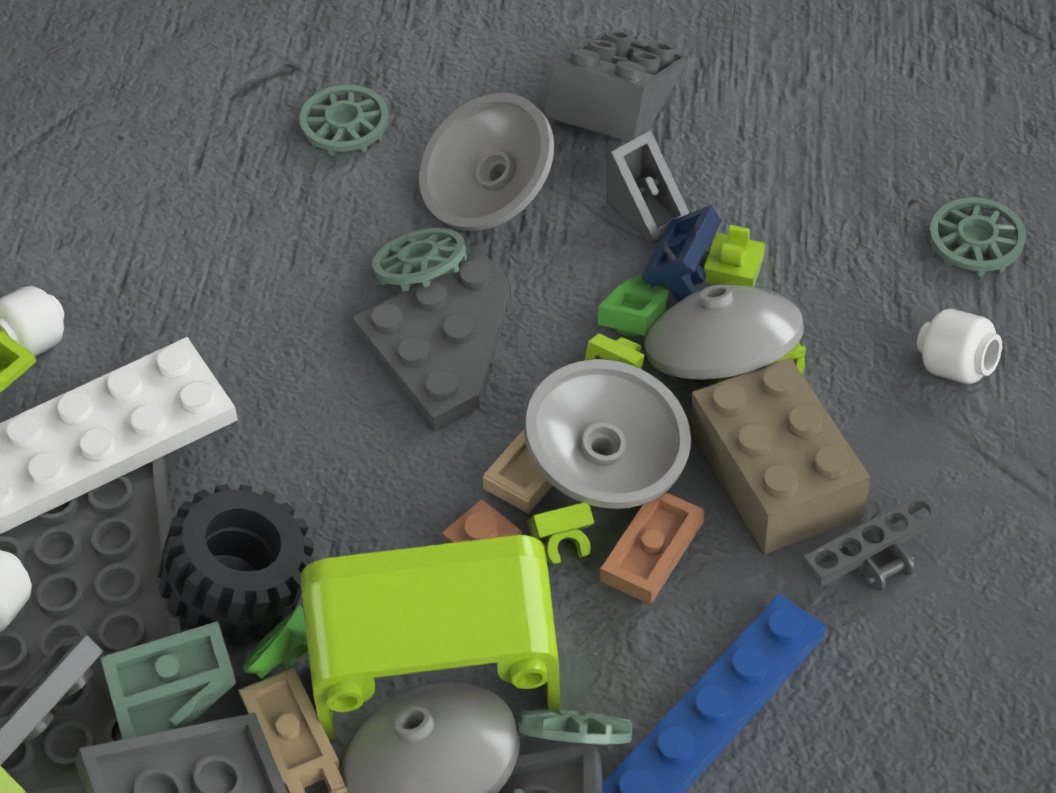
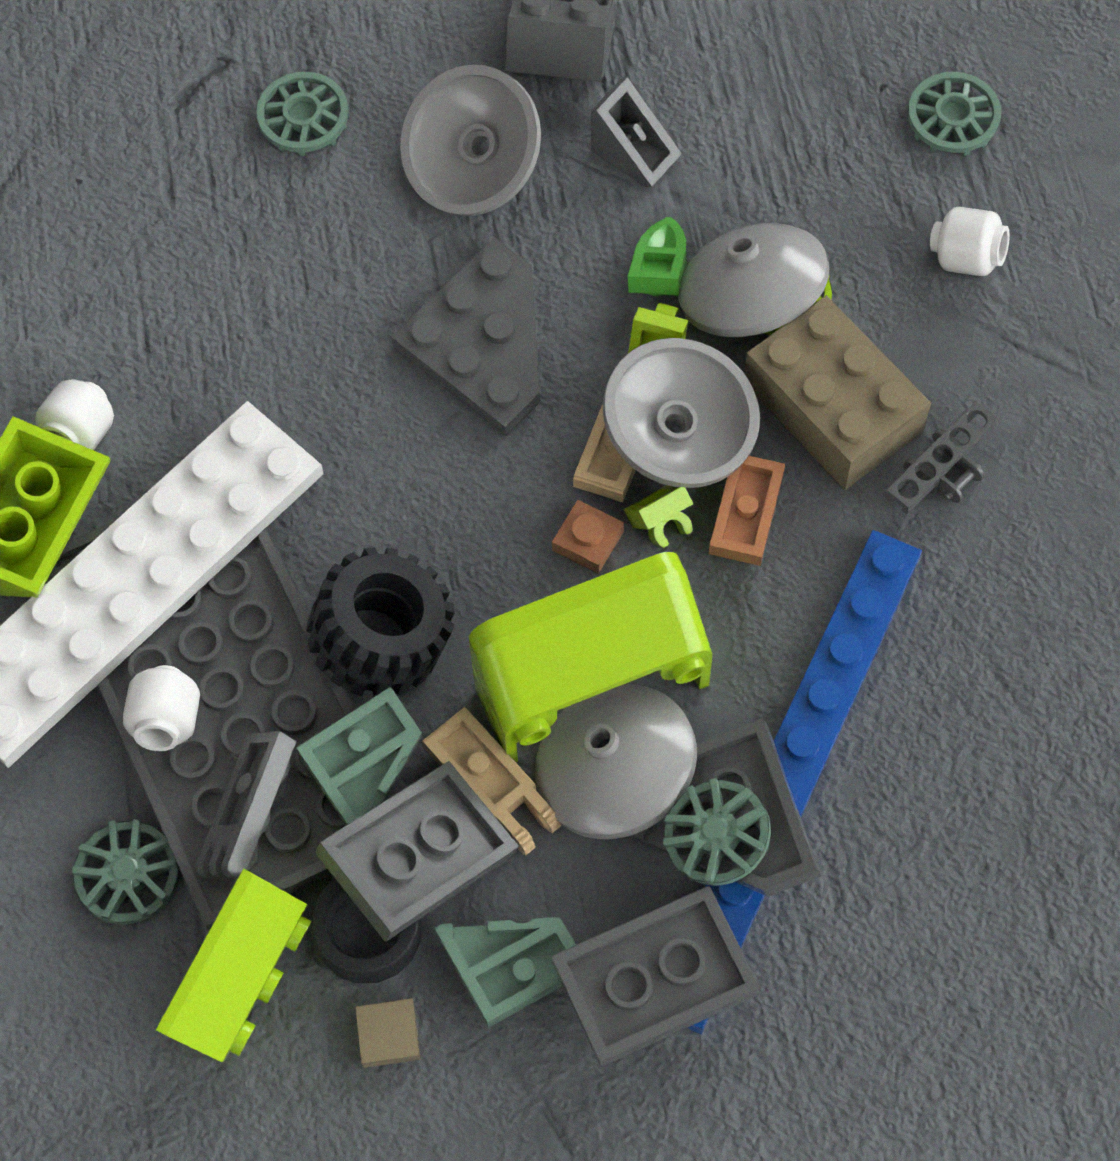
camera: 15 degrees left, 15 degrees up
bright green plate [242,604,308,679] -> none
sand green wheel [372,228,467,291] -> none
sand green wheel [517,709,633,744] -> none
dark blue plate [641,205,722,302] -> none
lime tile [703,225,766,288] -> none

